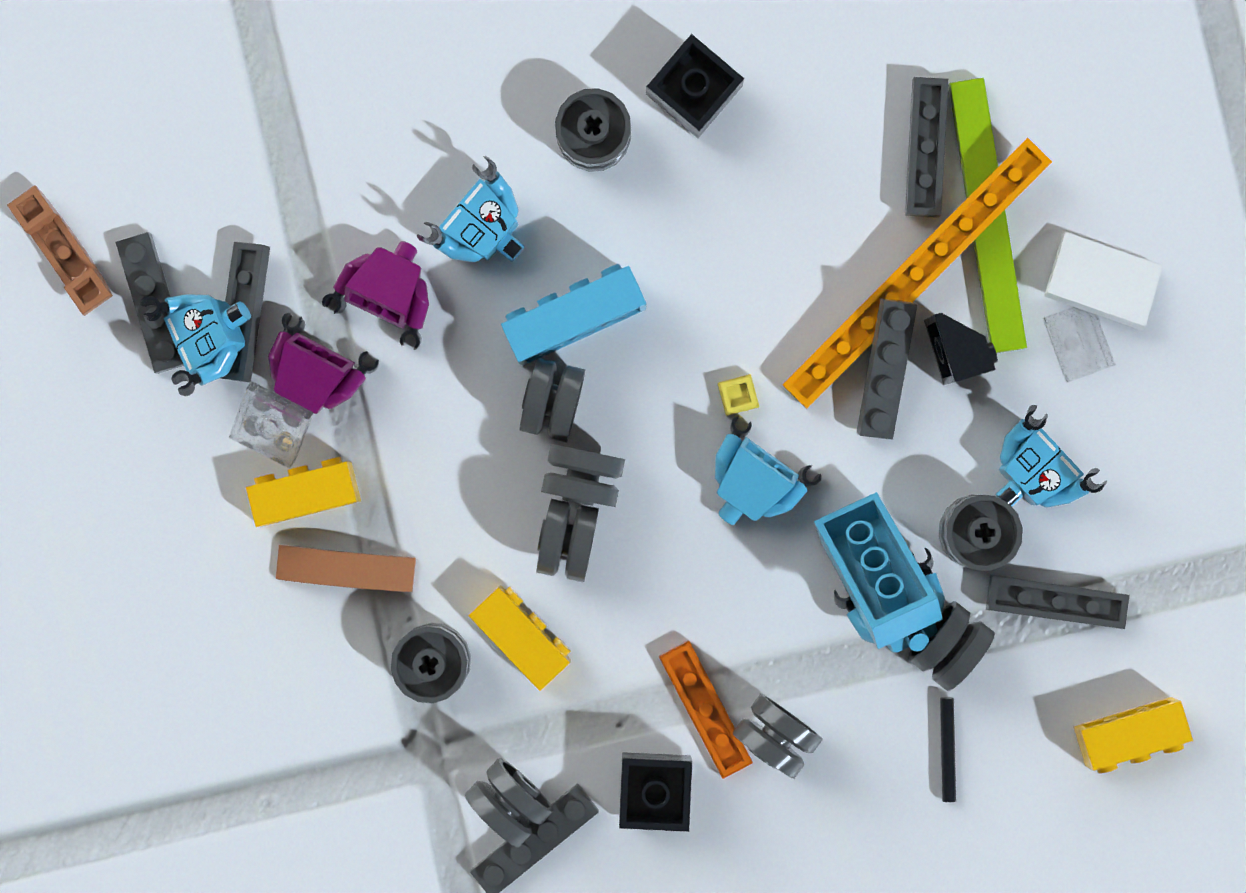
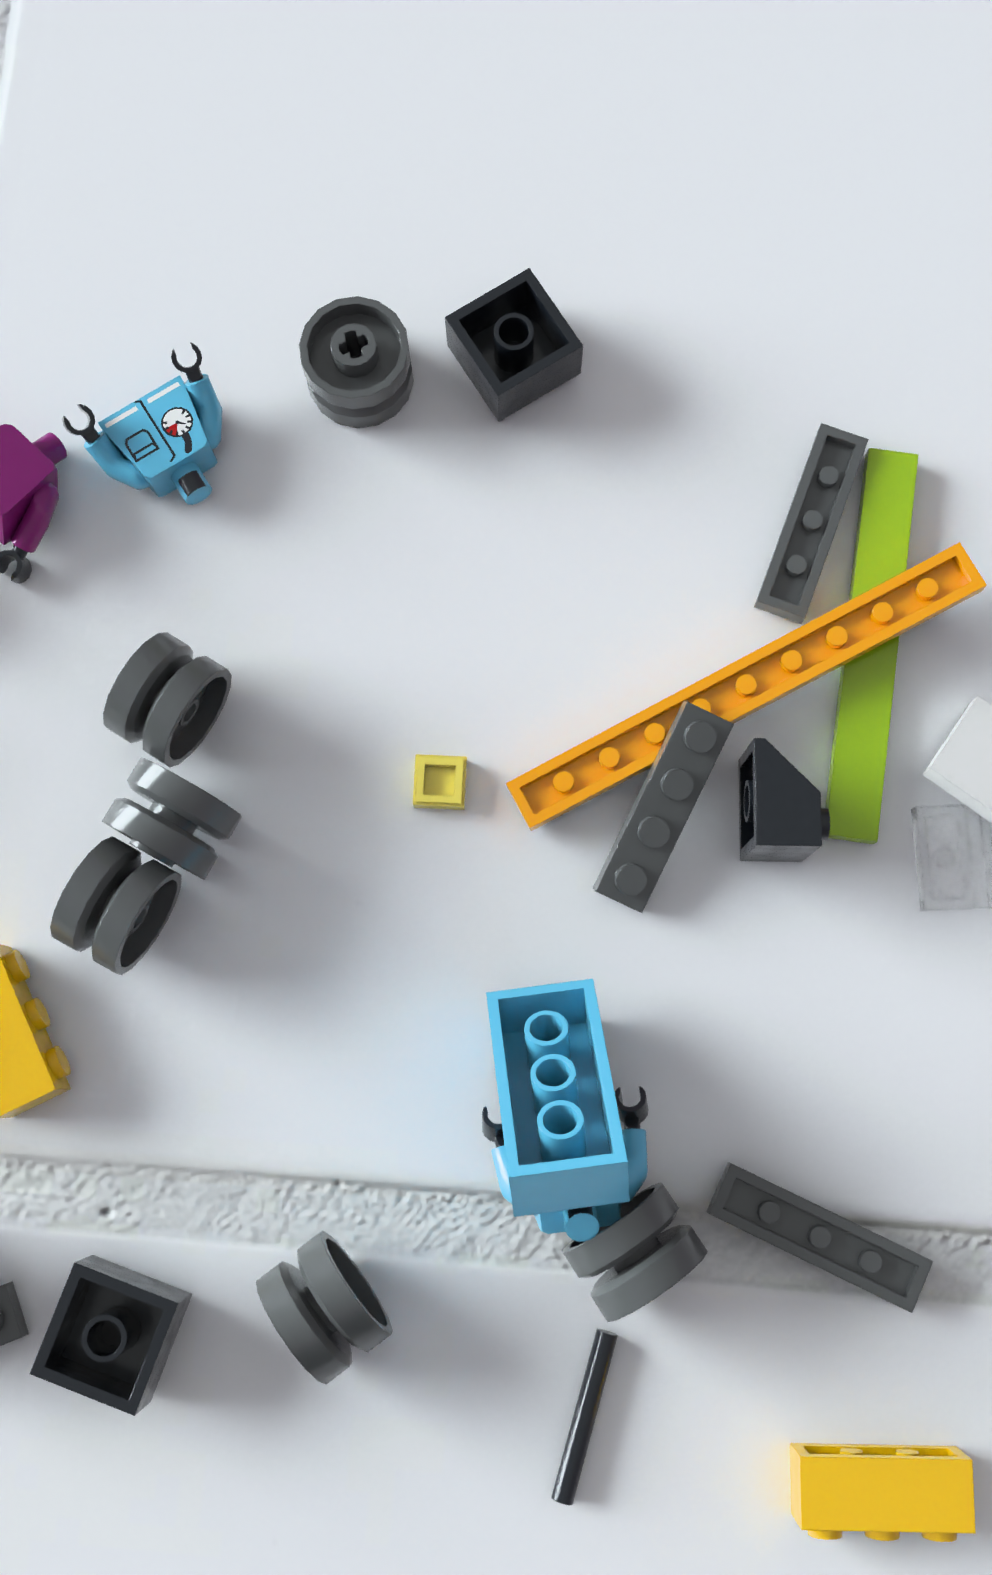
camera: 15 degrees right, 10 degrees down
medium azure brick [501,264,647,366] -> none
orange tile [659,640,753,779] -> none
medium azure torso [715,415,821,525] -> none
dark grey wheel [939,494,1023,571] -> none
medium azure torso [995,405,1107,508] -> none

